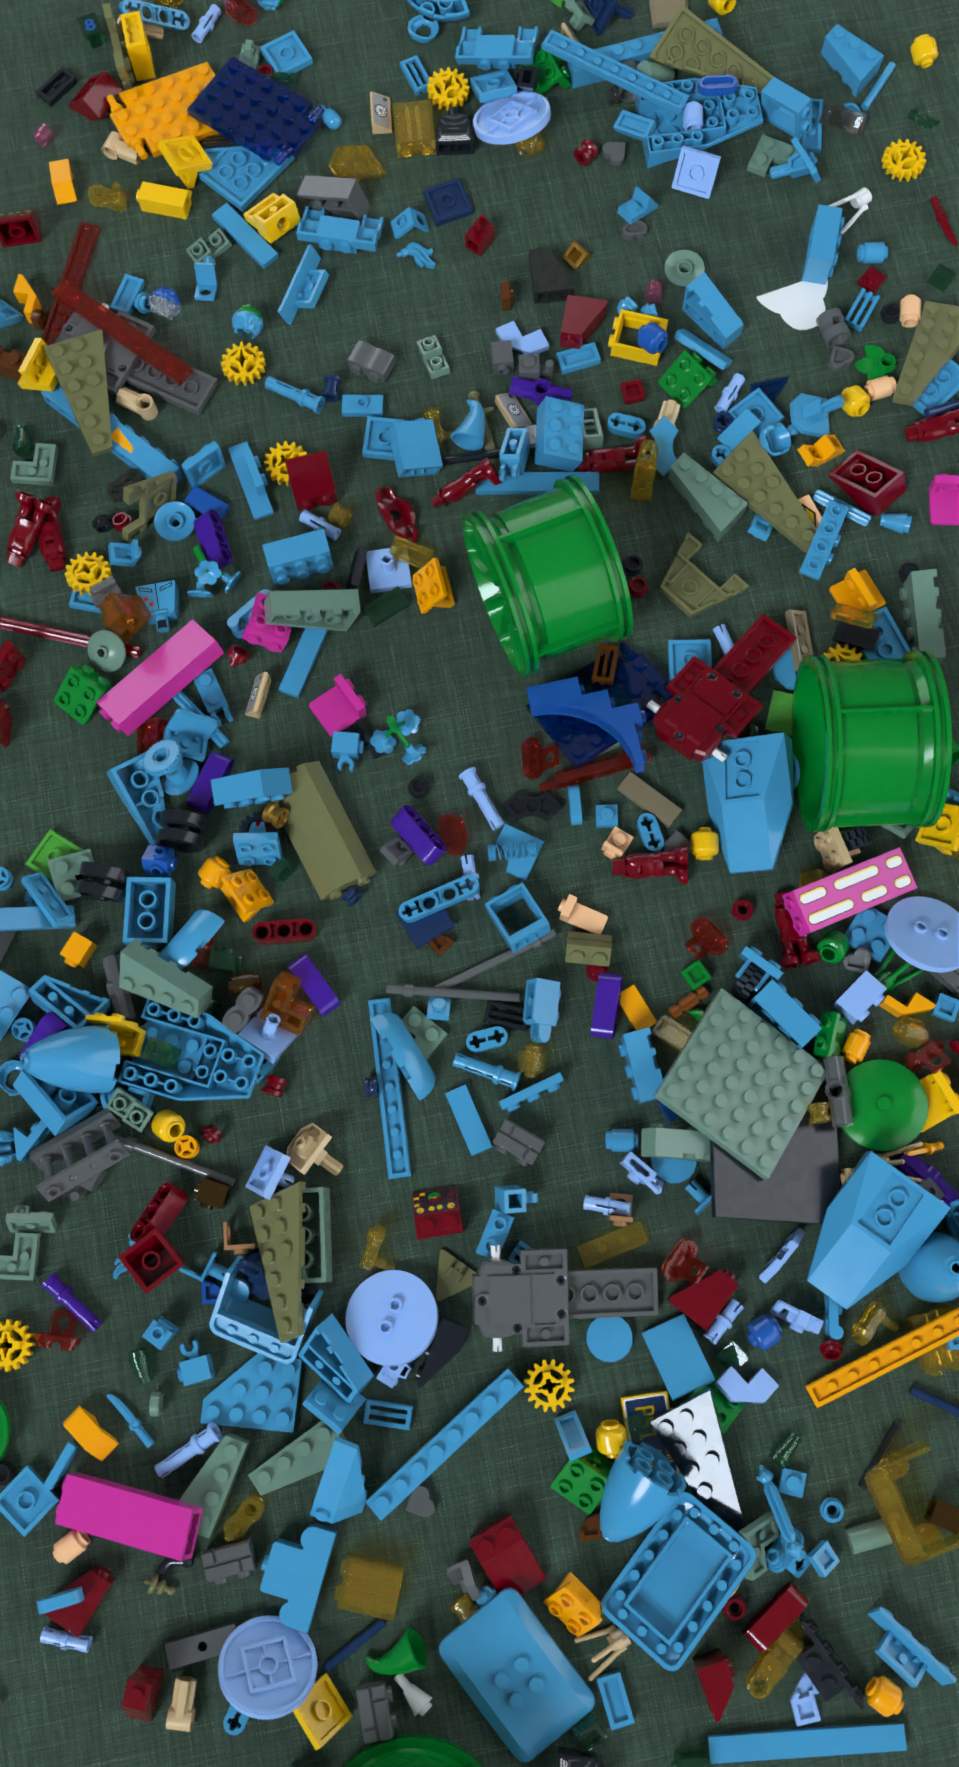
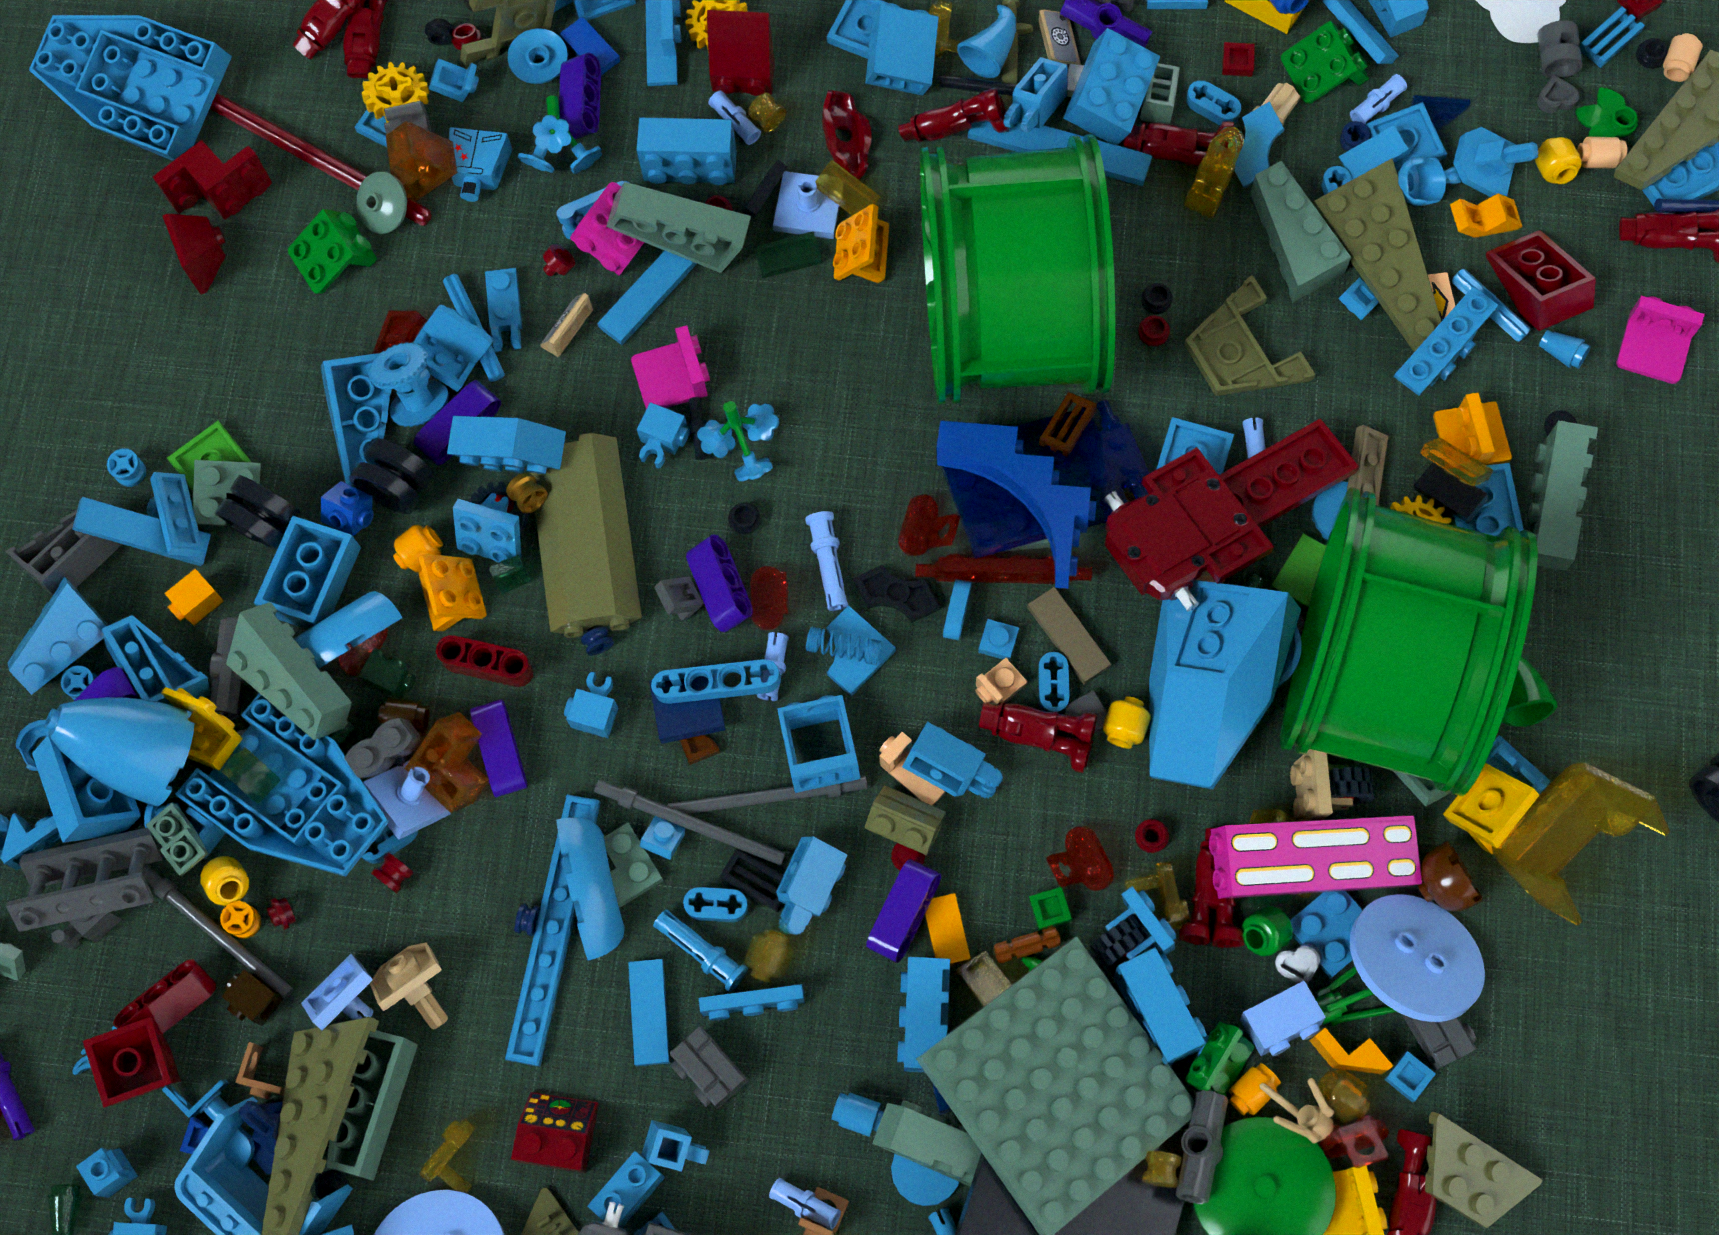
camera: 20 degrees right, 5 degrees down
dark pink brick [96,619,224,736] -> none
light blue piece [620,1151,664,1194] -> none
none -> dark azure brick [564,672,619,738]
none -> dark azure hinge [902,721,1003,799]
none -> clear yellow piece [1124,861,1189,929]
none -> tan plant [1259,1078,1334,1144]
none -> reddish brown cylinder [1418,840,1483,911]

